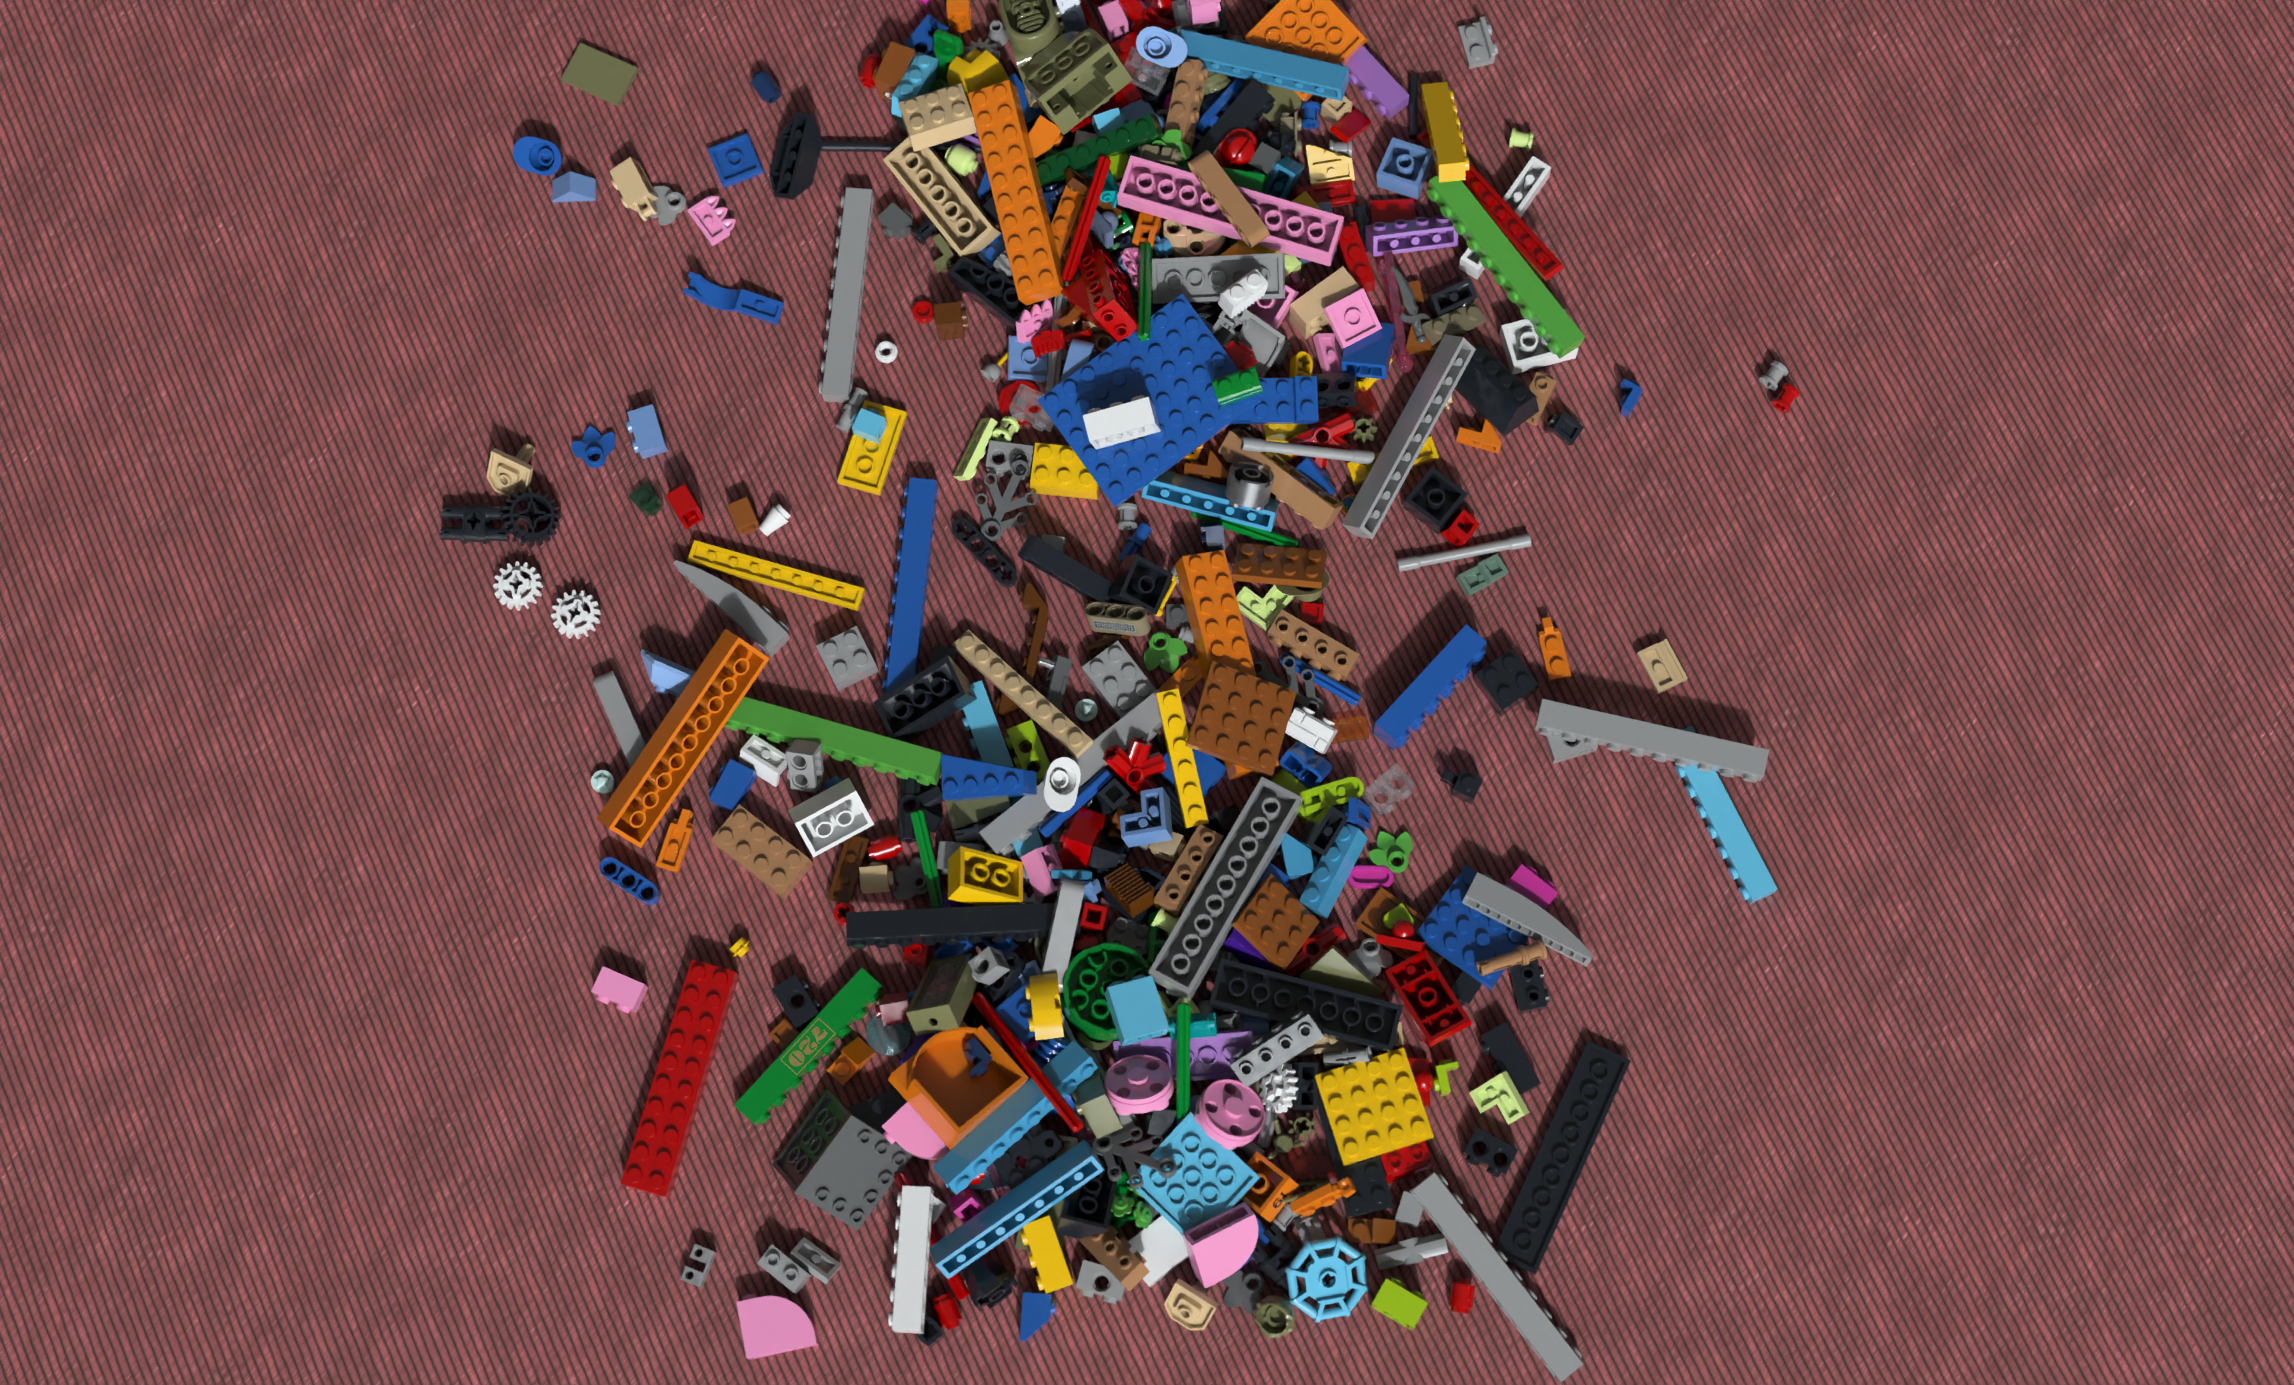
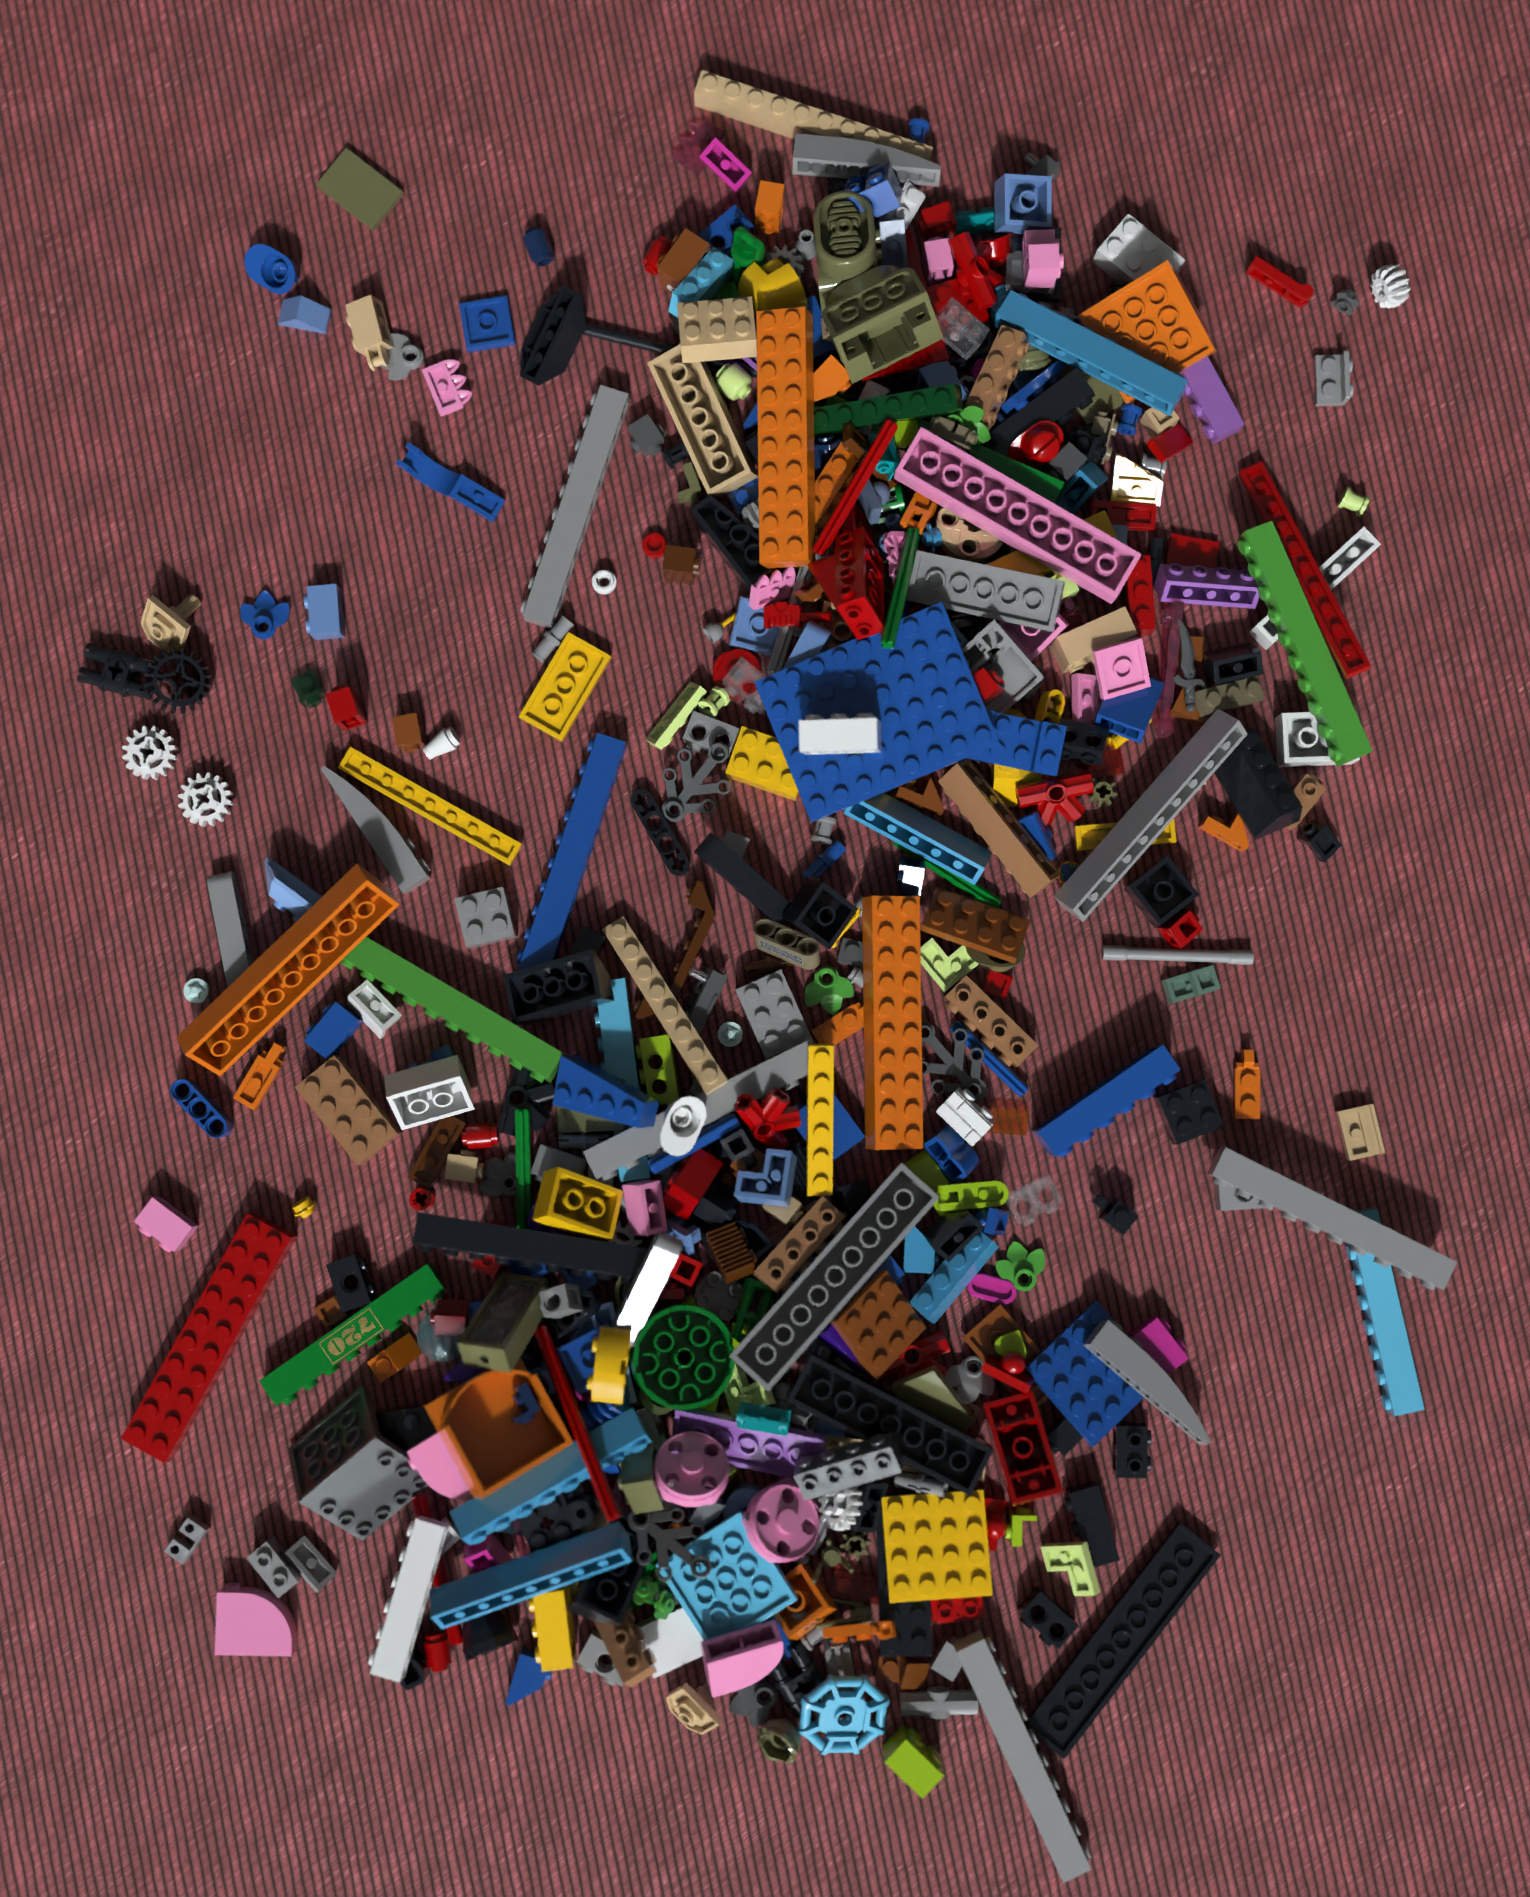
camera: 10 degrees right, 10 degrees up
light grey brick [785,739,825,793] -> none
medium azure brick [851,408,888,444] -> none
dark azure tile [1051,869,1092,880] -> none
medium azure brick [1091,107,1127,136] -> none
medium azure brick [1105,975,1169,1047] -> none
light blue piece [1136,26,1188,68] -> none
yellowish green bush [1151,907,1179,936] -> none
green axle [1176,1002,1190,1119] -> none
dark orange plate [1185,661,1297,777] -> none
medium nougat beam [1188,150,1270,248] -> none
green brick [1212,366,1264,407] -> none
white brick [1218,268,1268,318] -> none
flat silver brick [1225,462,1274,511] -> none
light grey piece [1241,437,1374,465] -> none
medium blue brick [1377,137,1433,200] -> none
black bar [1409,75,1418,139] -> none
yellow brick [1421,82,1469,183] -> none
red brick [1449,1278,1475,1314] -> none
medium nougat pin [1476,939,1547,976] -> none
blue bracket [1619,379,1643,418] -> none

